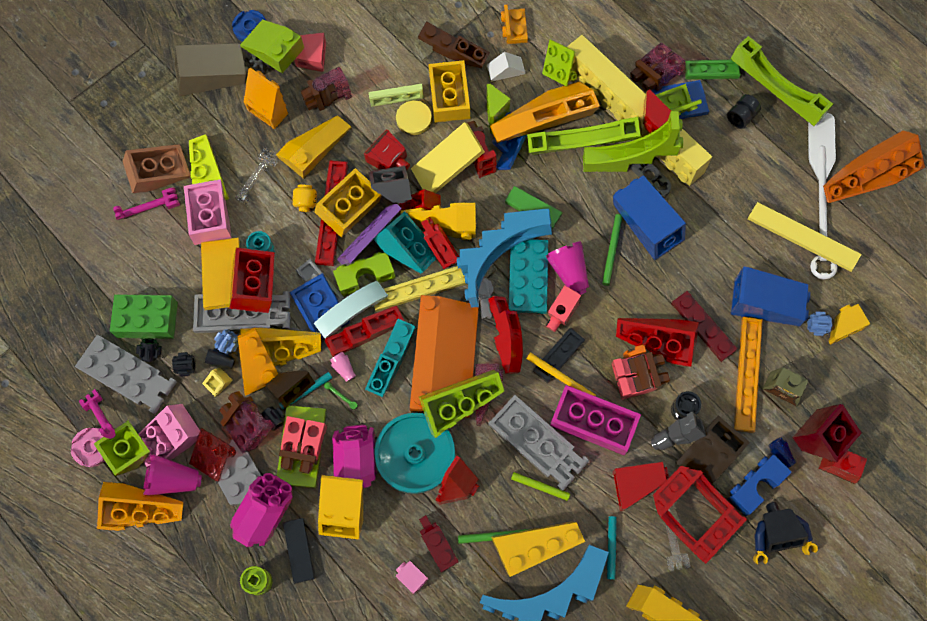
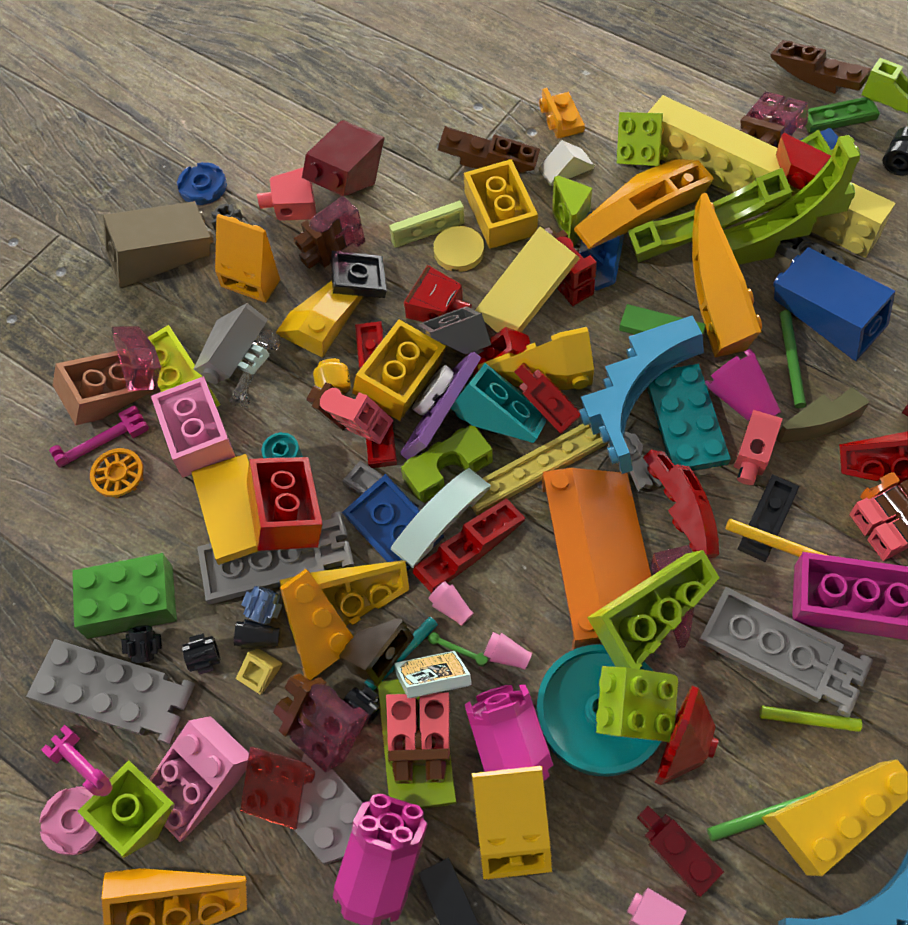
camera: 10 degrees left, 10 degrees down
dark pink cone [143,454,202,495] -> none
lime slope [240,19,304,74] -> none
teal slope [365,319,416,397] -> none
none -> light orange wheel [90,448,144,499]
none -> clear pink slope [111,326,161,391]
none -> light grey slope [193,303,268,385]
none -> light aqua tile [237,344,270,375]
none -> dark red slope [302,120,385,196]
none -> coral hips [307,382,393,444]
none -> black tile [331,251,387,298]
none -> tile [394,651,471,699]
none -> white tile [412,365,454,415]
none -> bright pink cone [483,632,532,670]
none -> lime bracket [596,666,678,742]
none -> light orange wedge [692,193,762,357]
none -> reddish brown slope [771,40,871,94]
none -> olive slope [776,387,869,443]

